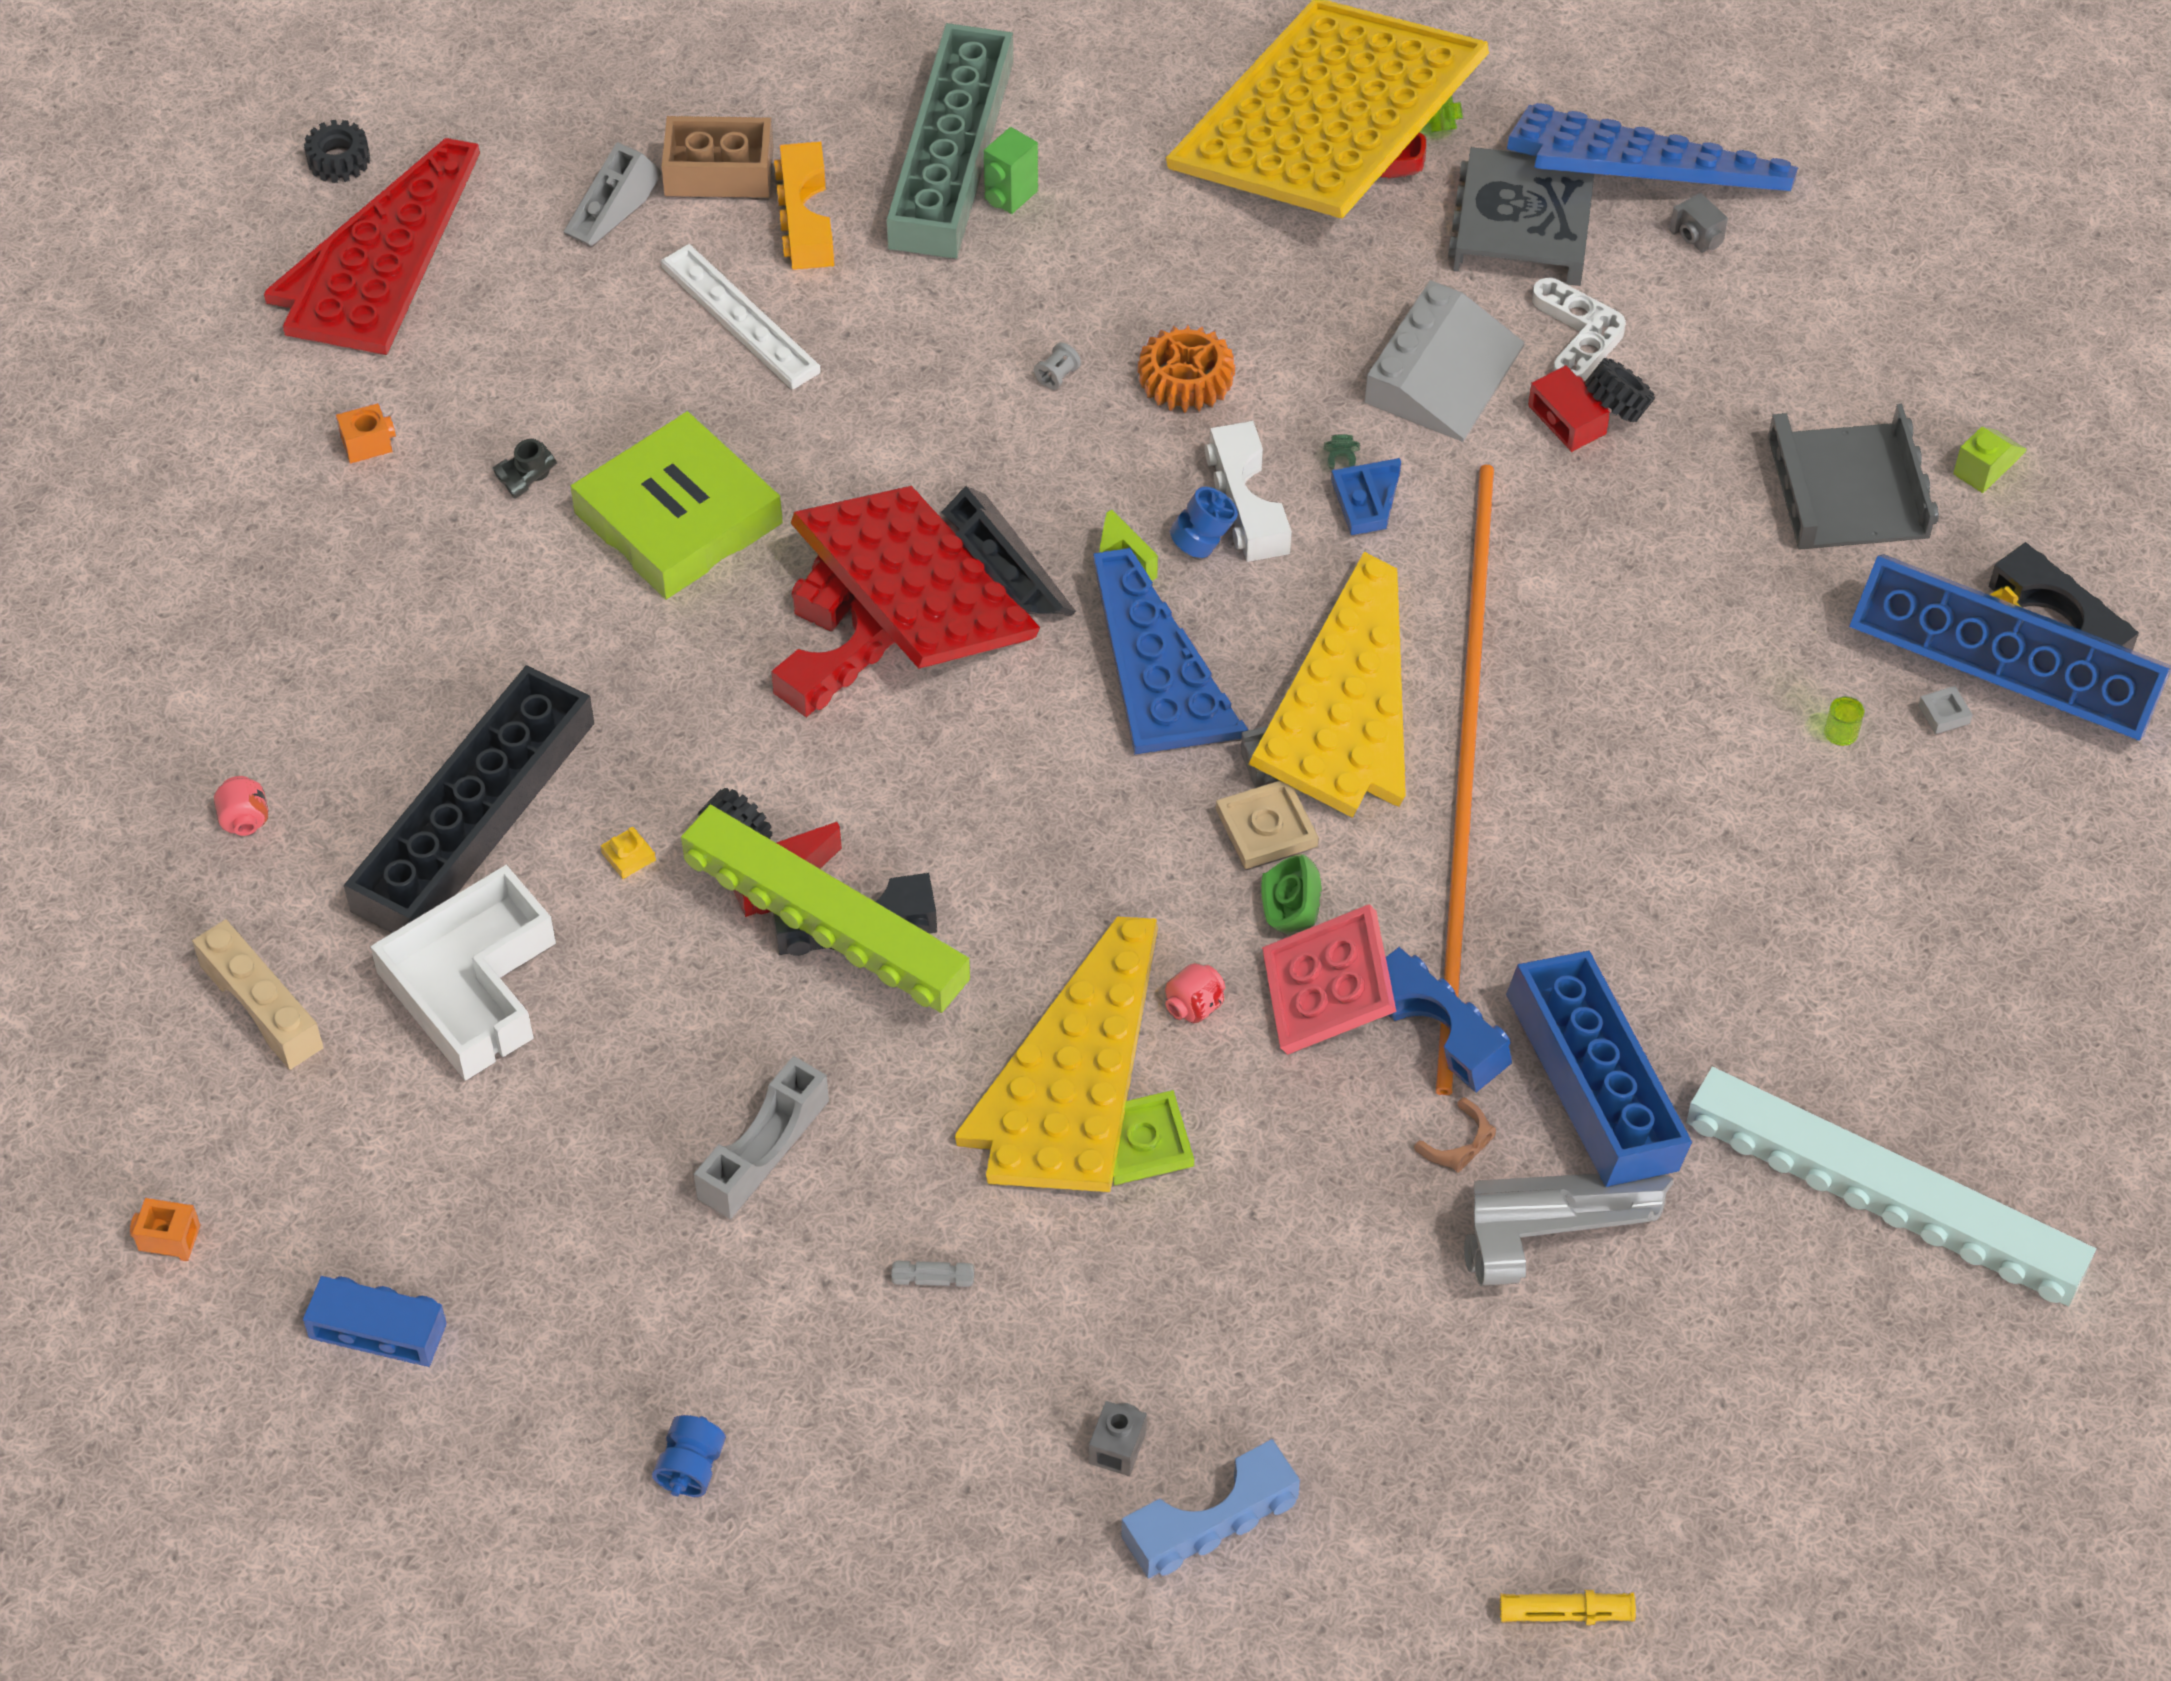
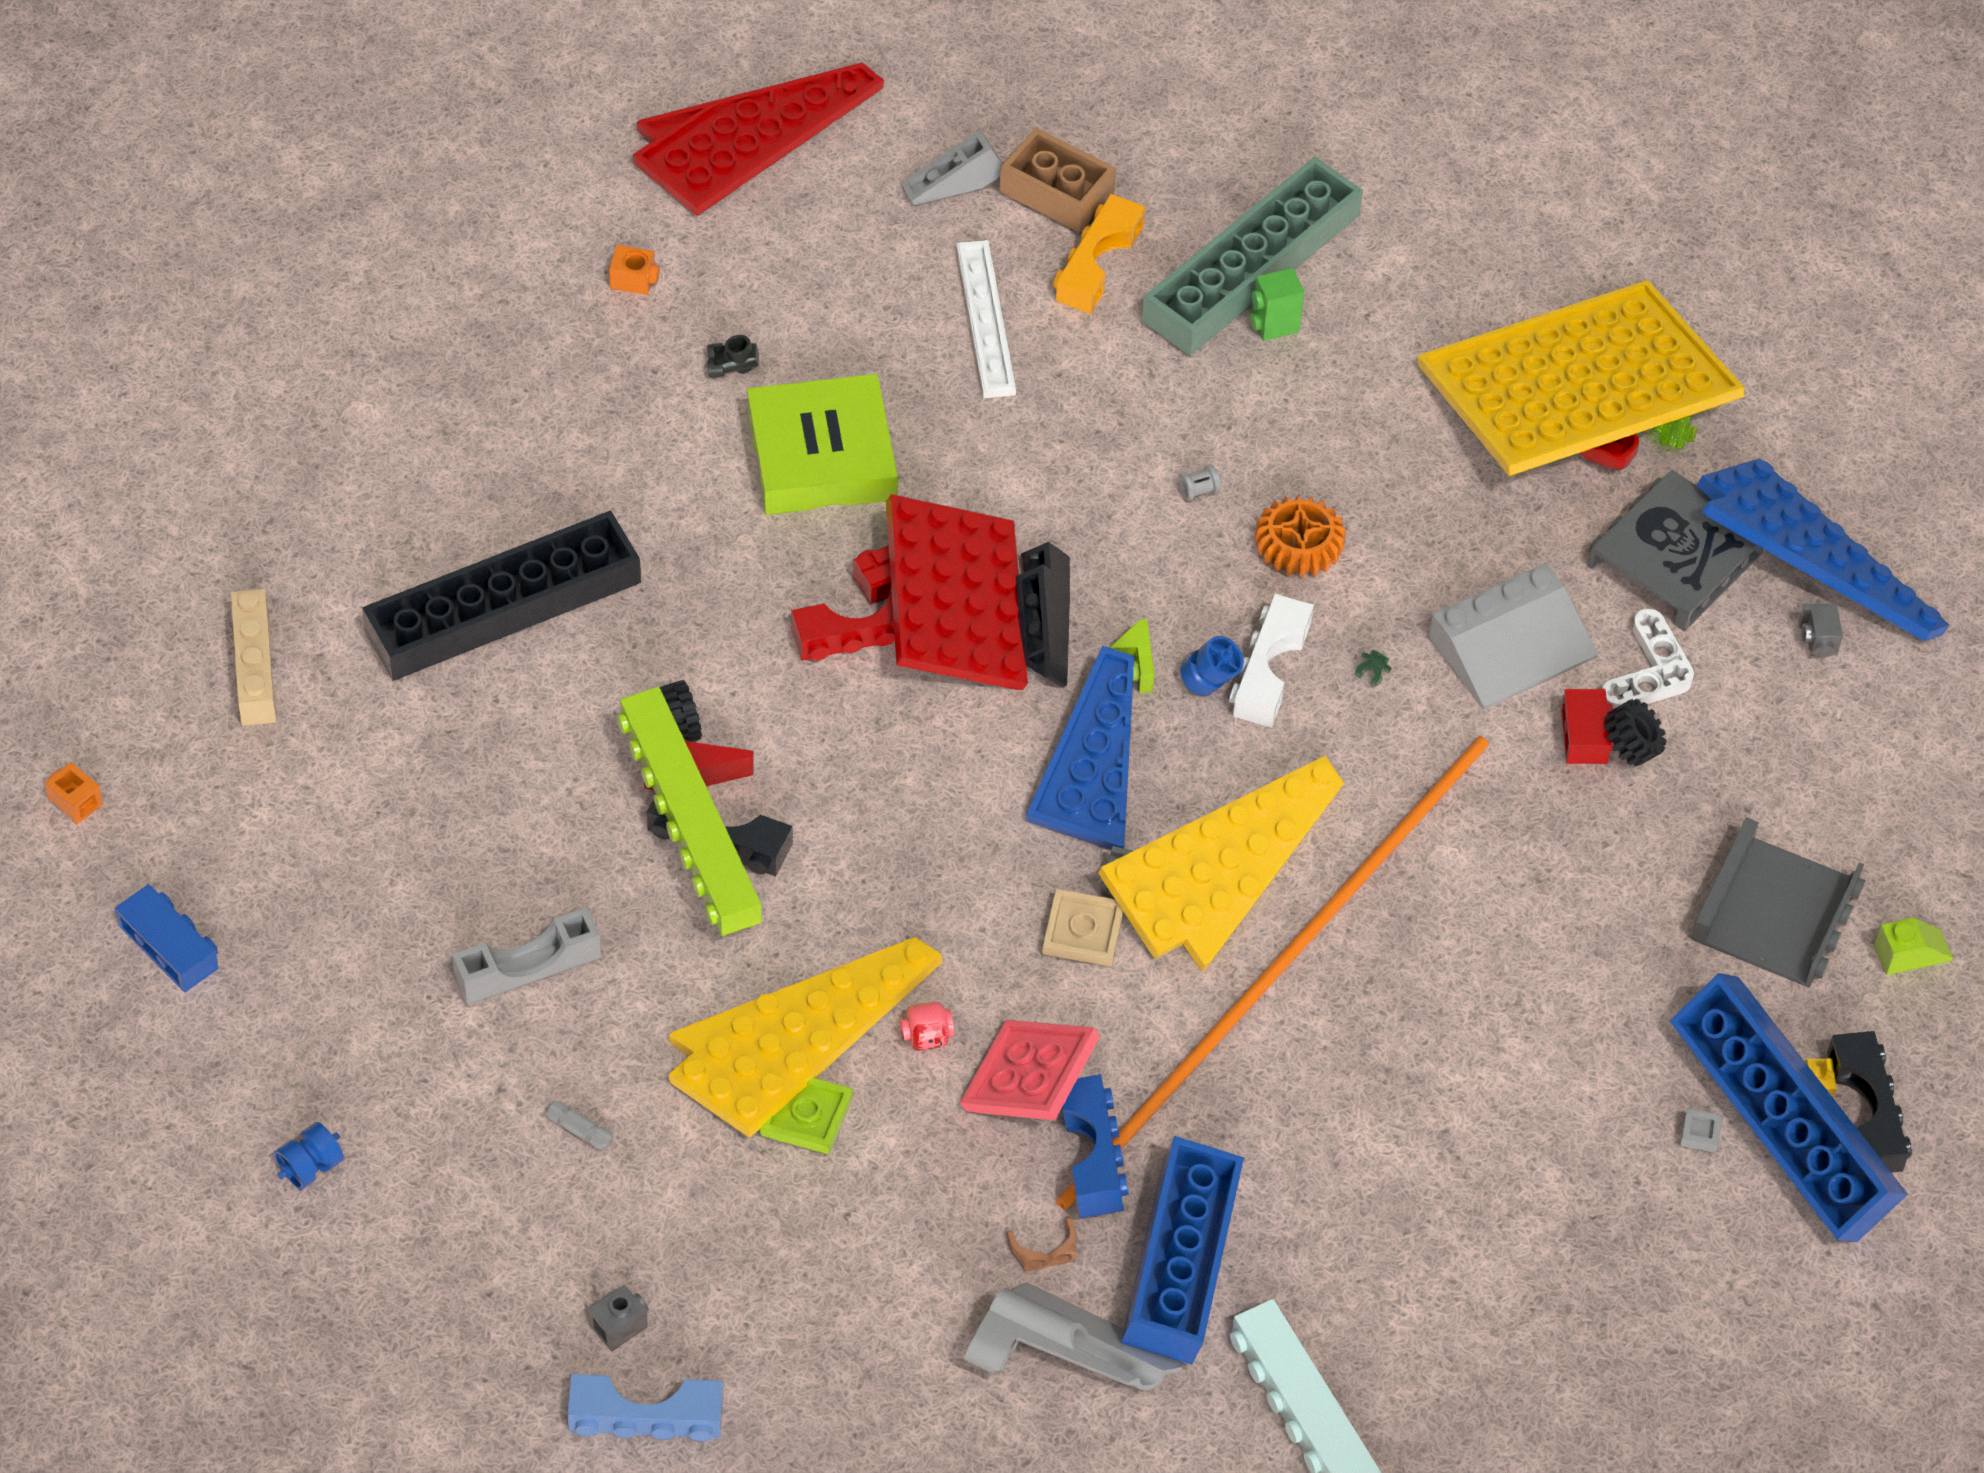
camera: 30 degrees right, 0 degrees up
coral head [214,776,269,836] -> none
black tyre [304,120,370,183] -> none
white piece [370,865,556,1081] -> none
yellow tile [600,826,656,879] -> none
bright green piece [1261,854,1322,936] -> none
blue wing [1331,458,1401,535] -> none
clear neon green beam [1824,696,1865,746] -> none

